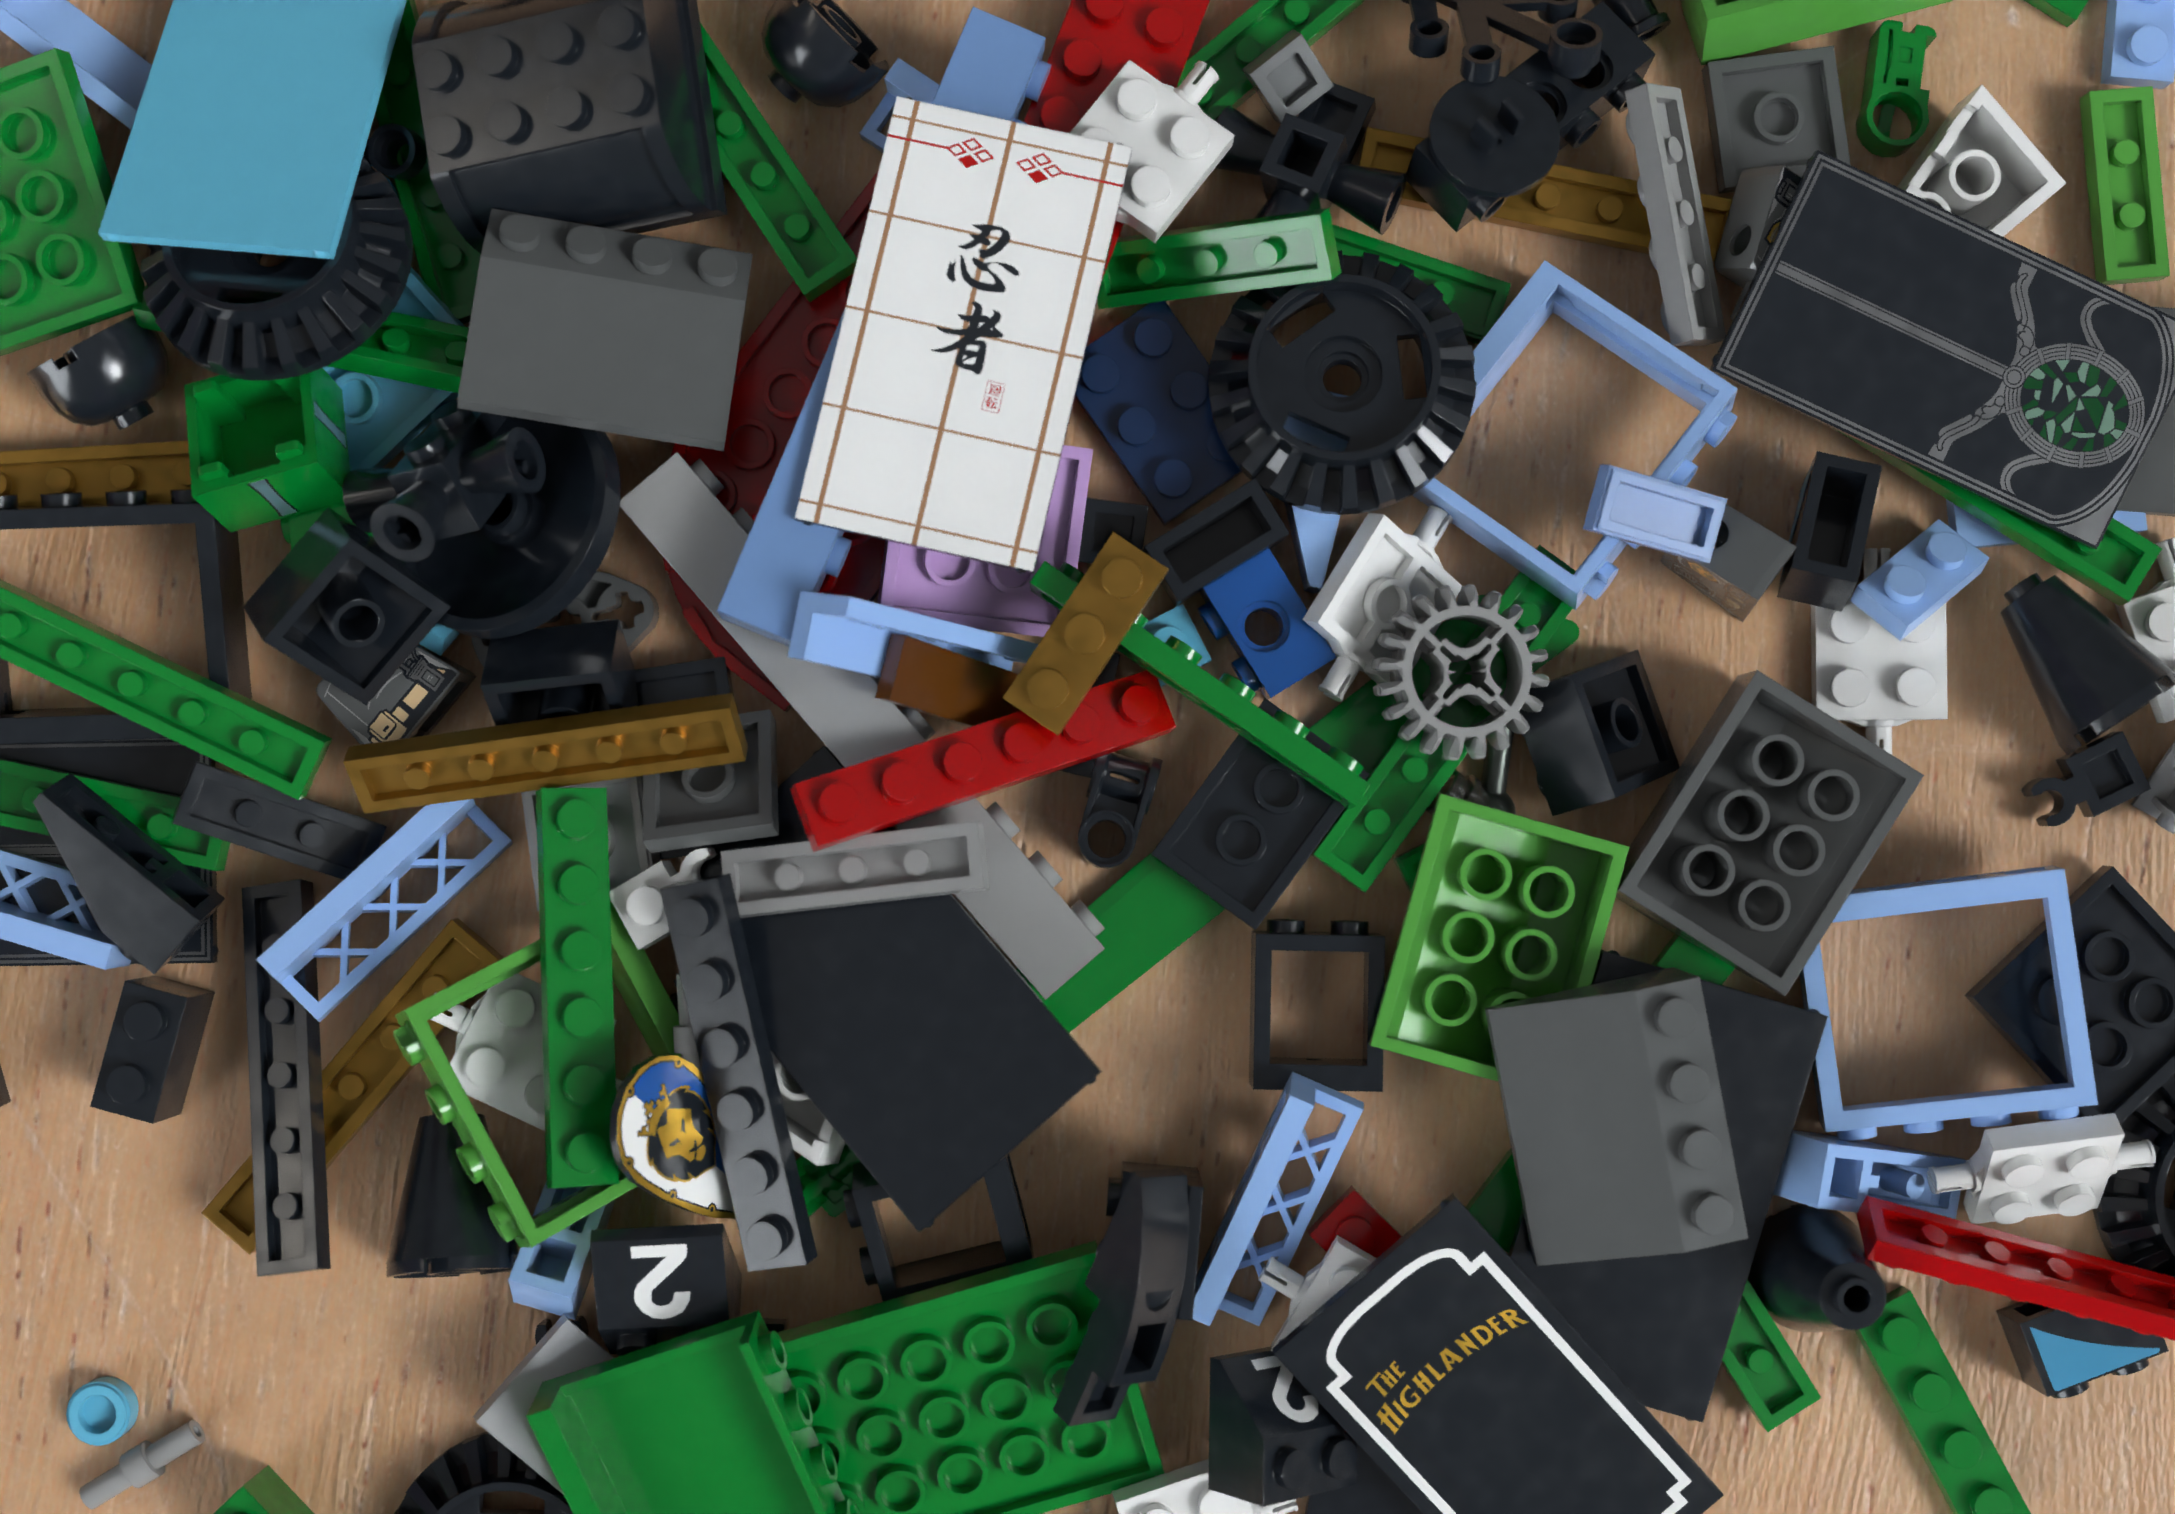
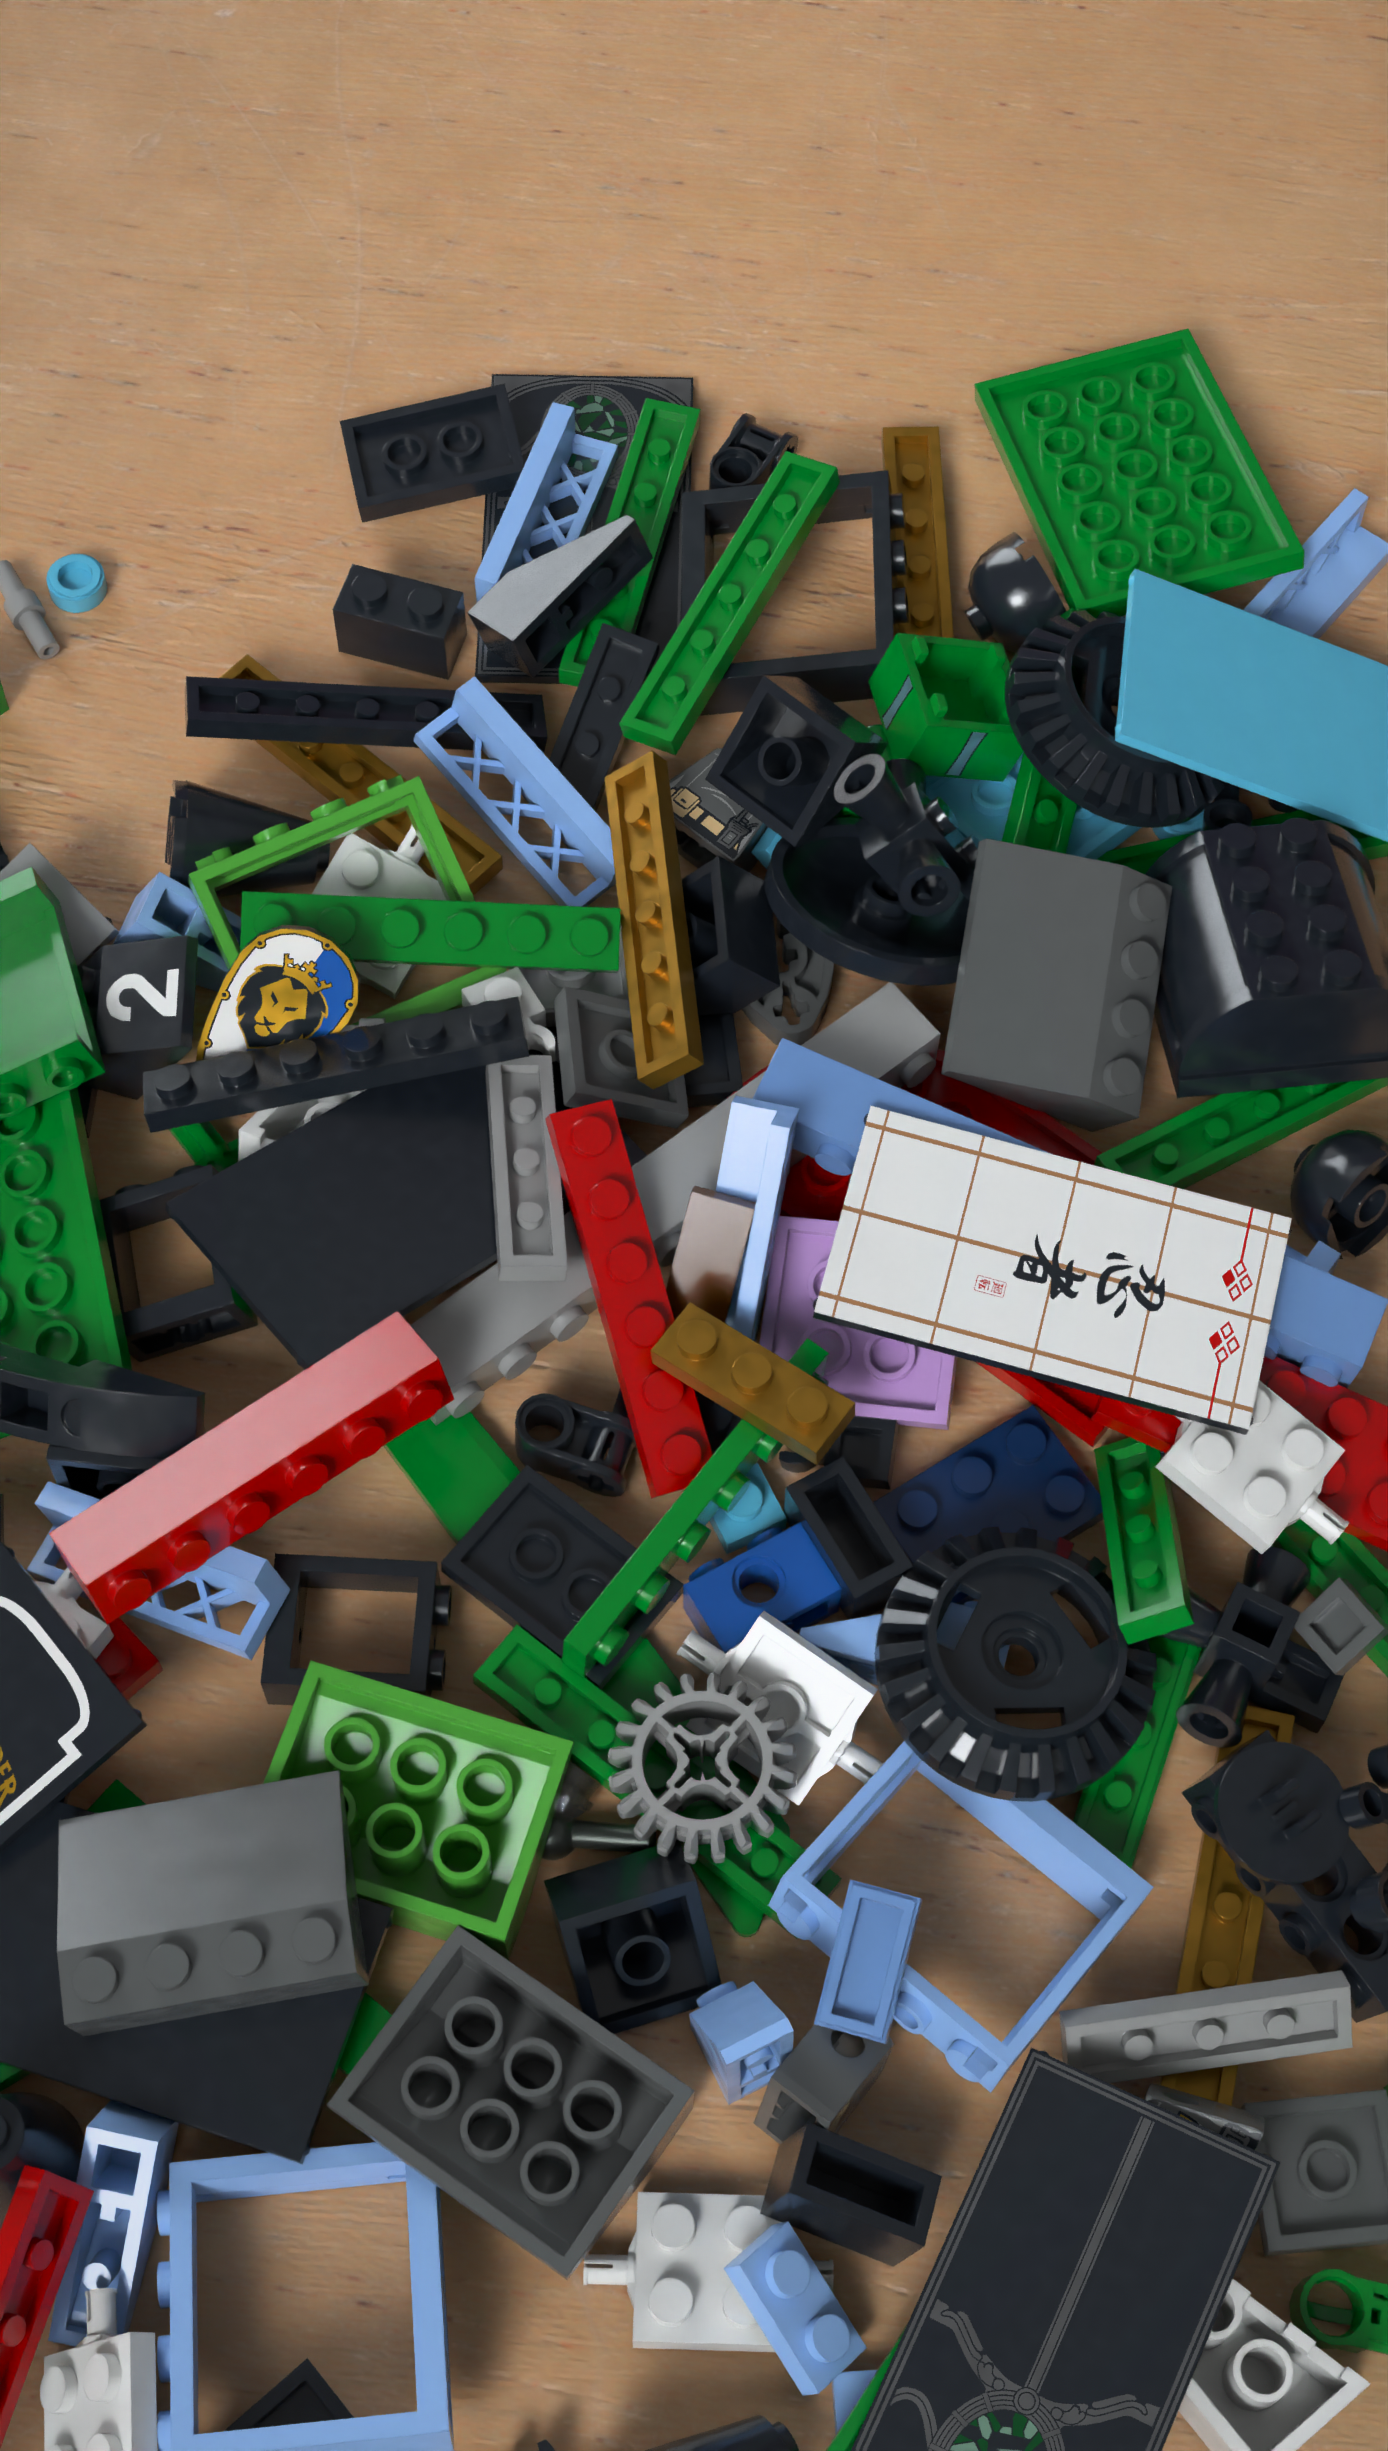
camera: 90 degrees right, 25 degrees down
none -> brick [49,1311,455,1625]
none -> light blue slope [689,1981,794,2105]

